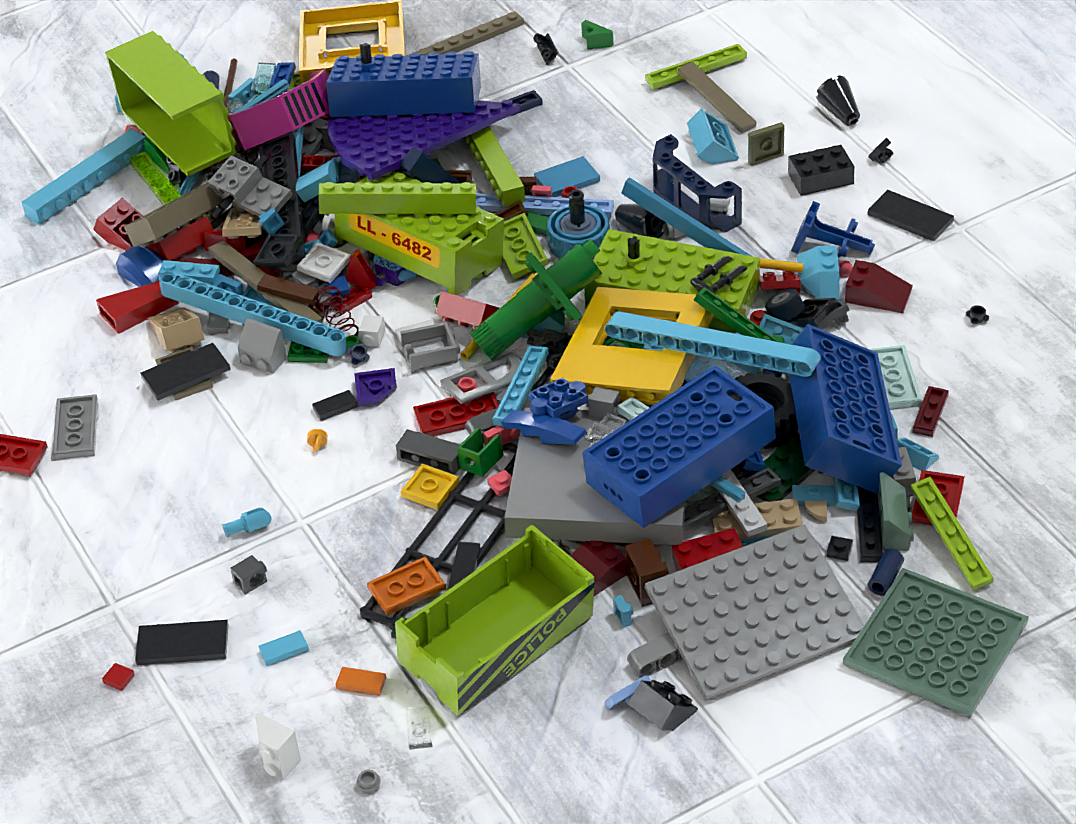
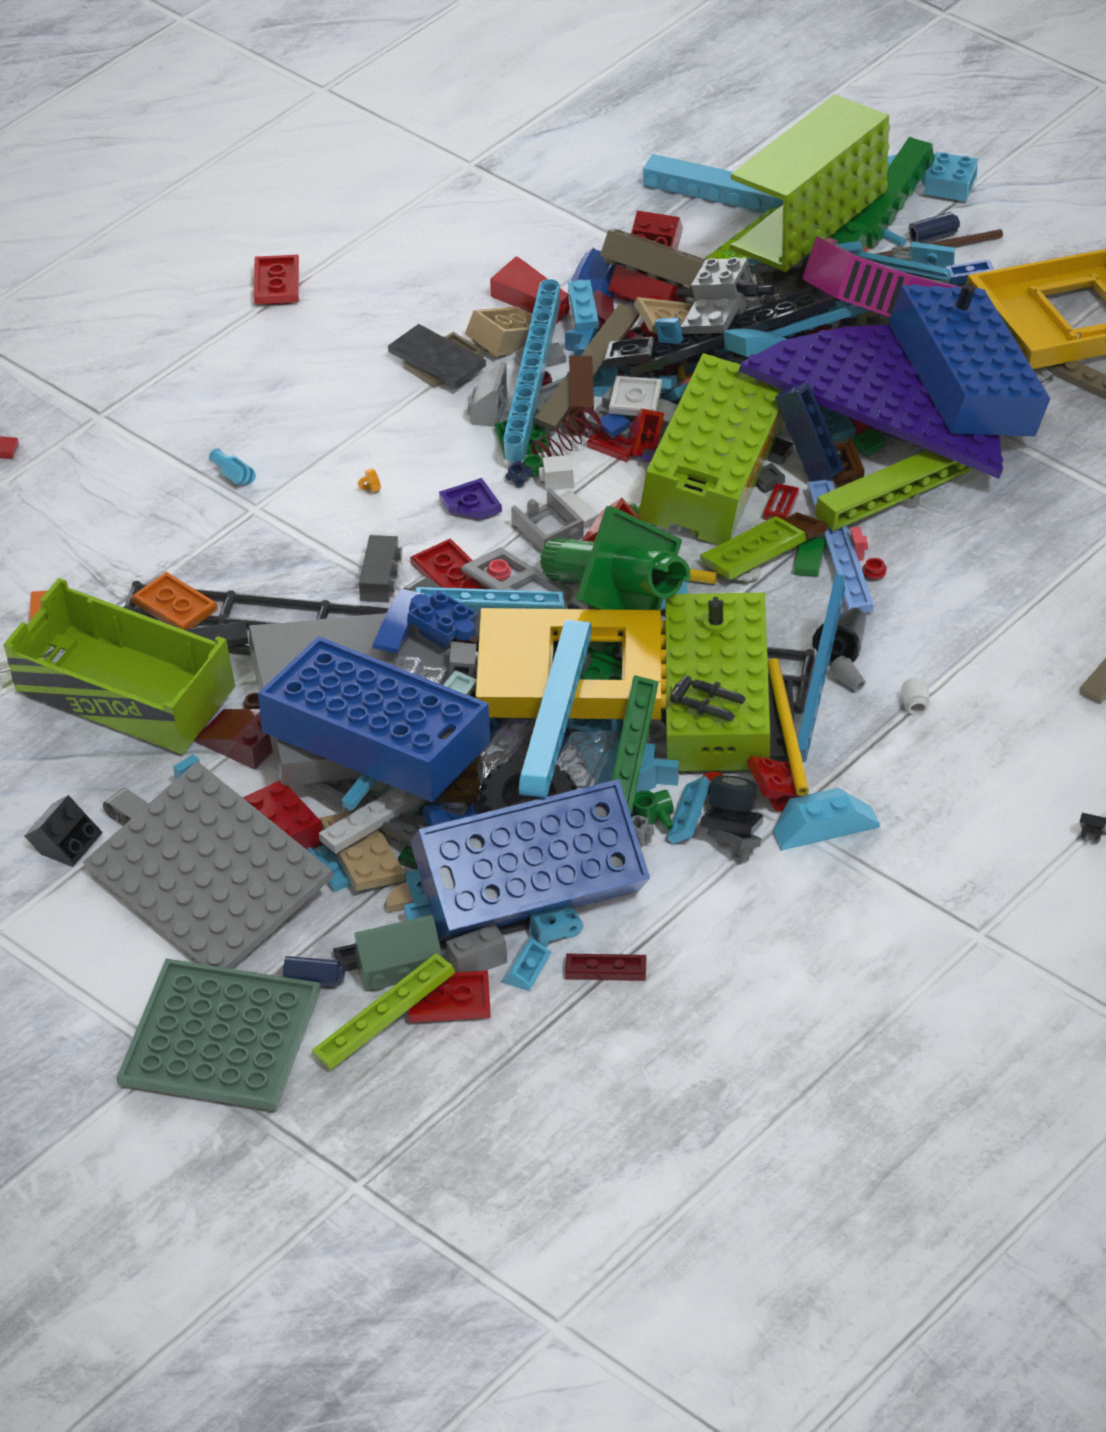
camera: 70 degrees right, 0 degrees up
light grey tile [52,394,98,460] -> none
black tile [135,619,229,665] -> none
dark grey brick [230,555,267,595] -> none
clear light blue slope [251,63,276,95] -> none
medium azure tile [258,630,309,666] -> none
black tile [312,390,358,421] -> none
lime brick [319,182,476,214] -> none
yellow plate [401,464,459,510] -> none
green piece [457,428,503,477] -> none
dark blue tile [508,90,543,116] -> none
reddish brown tile [519,177,537,196] -> none
dark azure tile [534,156,600,197] -> none
dark azure wheel [546,190,610,260] -> none
light blue plate [604,675,651,710] -> none
reddish brown brick [625,539,669,607] -> none
dark blue windscreen [652,134,742,232] -> none
medium azure slope [687,108,739,164] -> none
olive plate [748,122,785,166] -> none
black brick [788,144,855,196] -> none
blue piece [791,201,875,257] -> none
black plate [827,536,853,561] -> none
coral hinge [839,260,852,278] -> none
dark red slope [845,260,913,313] -> none
black tile [867,189,954,241] -> none
light aqua tile [870,345,922,409] -> none
black plate [966,305,989,324] -> none

